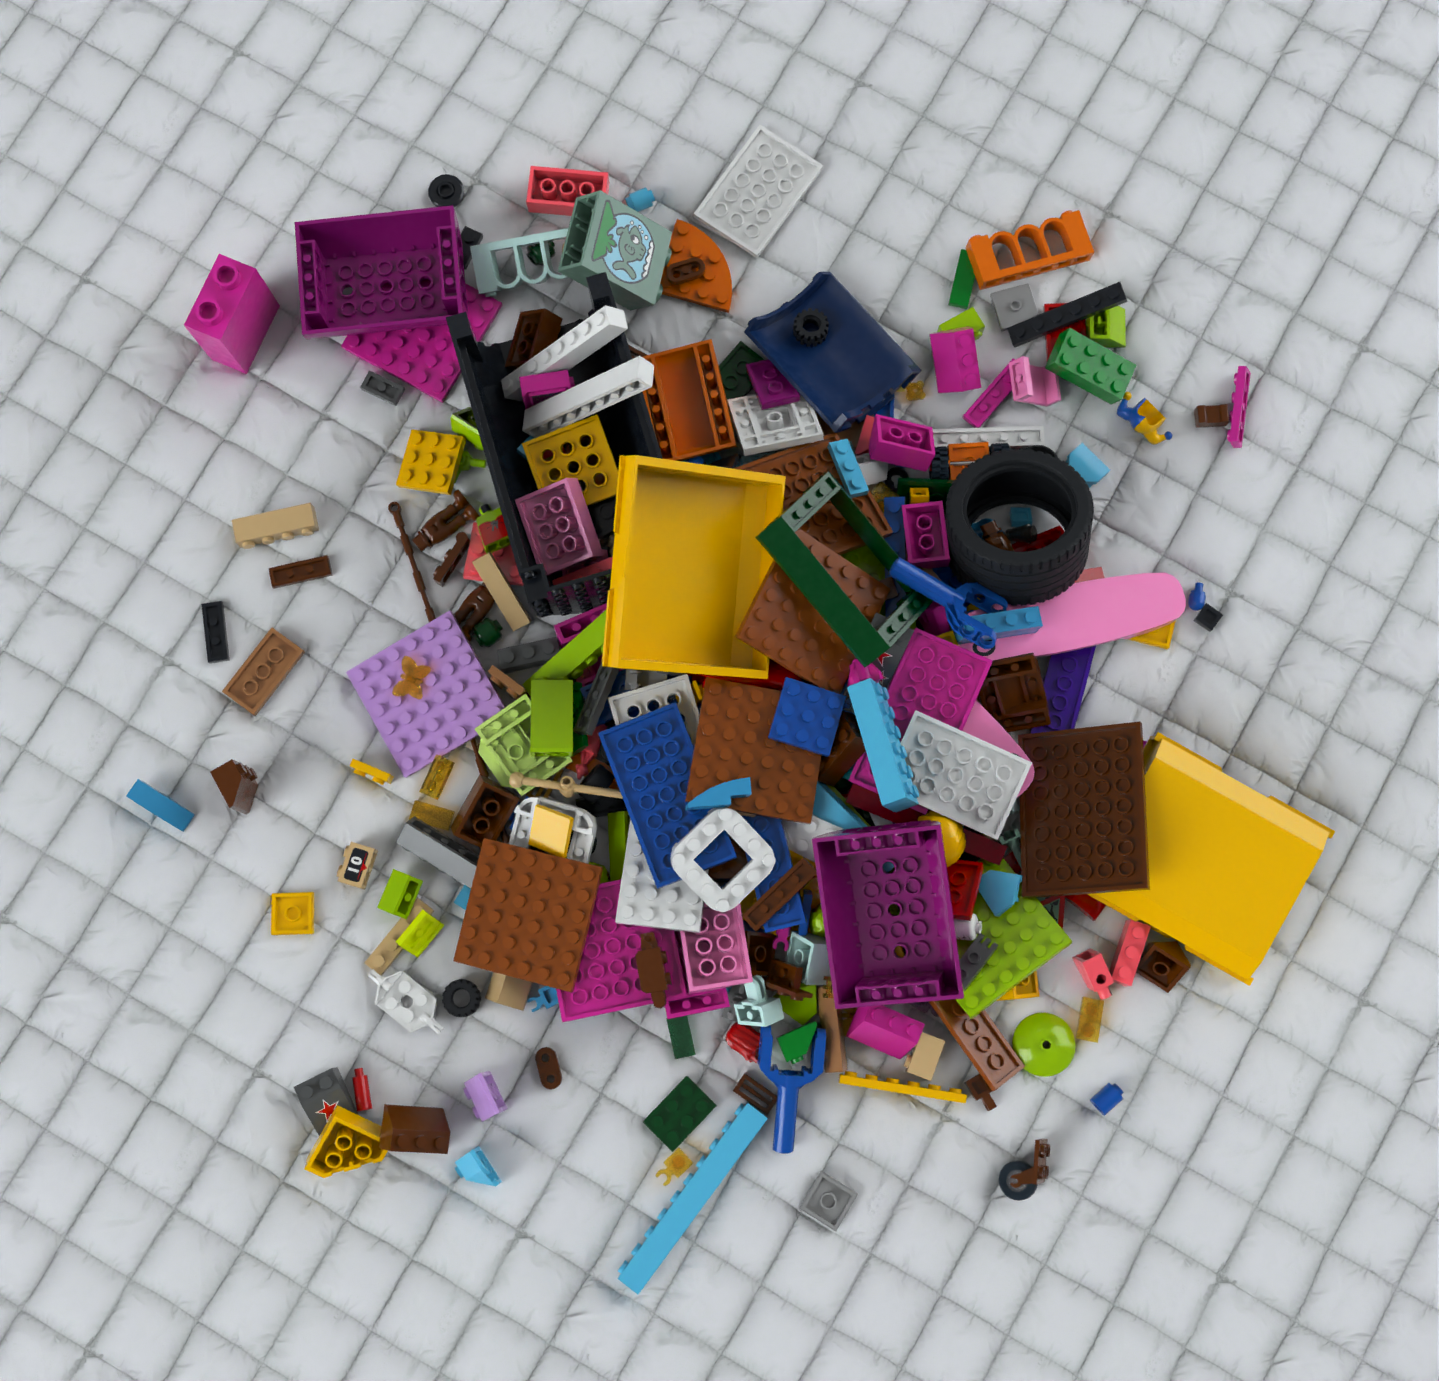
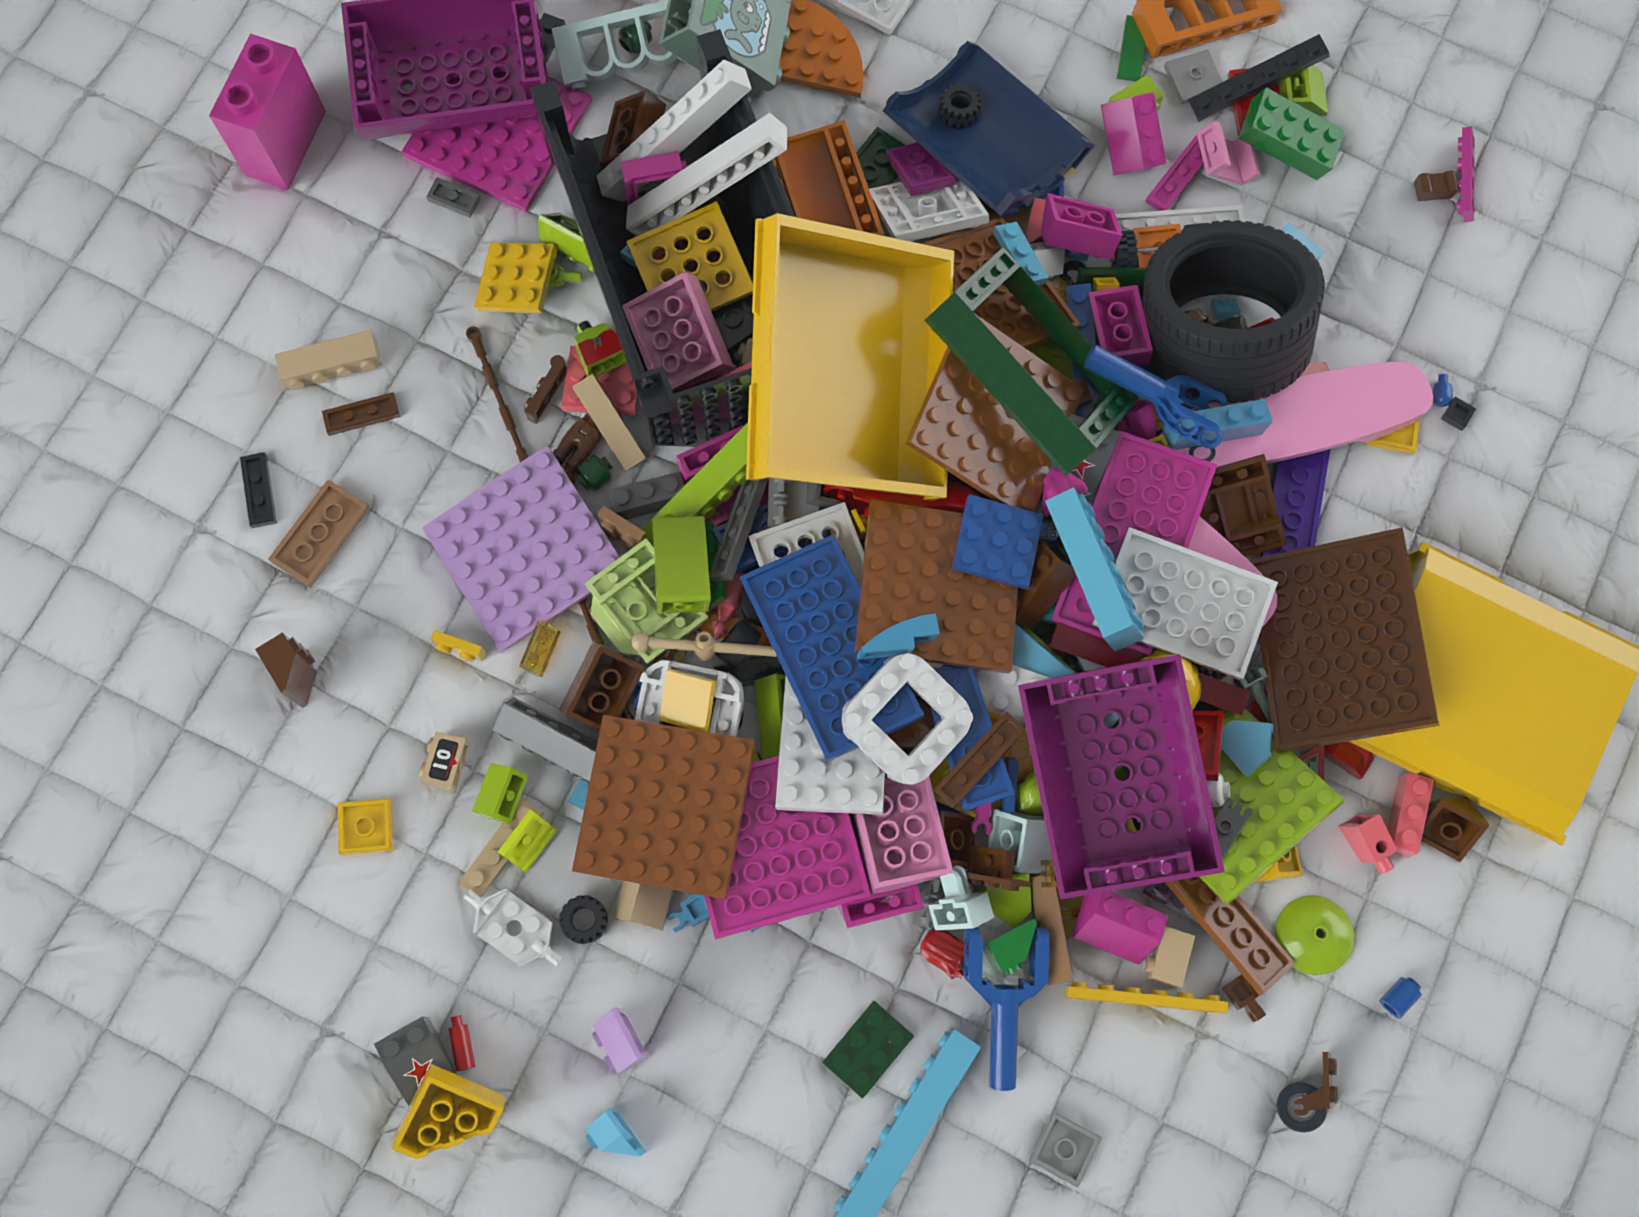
camera: 10 degrees left, 5 degrees down
dark azure slope [126,779,195,832] -> none
reddish brown slope [379,1104,450,1154] -> none
clear yellow piece [392,656,431,699] -> none
clear yellow tile [409,800,455,831] -> none
reddish brown piece [412,489,480,552] -> none
reddish brown plate [535,1047,562,1089] -> none
reddish brown hinge [635,932,672,1009] -> none
clear yellow plate [655,1147,694,1186] -> none
clear green tile [666,1016,696,1059] -> none
reddish brown plate [667,257,705,285] -> none
reddish brown tile [733,1073,777,1115] -> none
clear yellow plate [905,381,926,401] -> none
clear yellow plate [1075,997,1104,1043] -> none
yellow piece [1117,392,1172,445] -> none

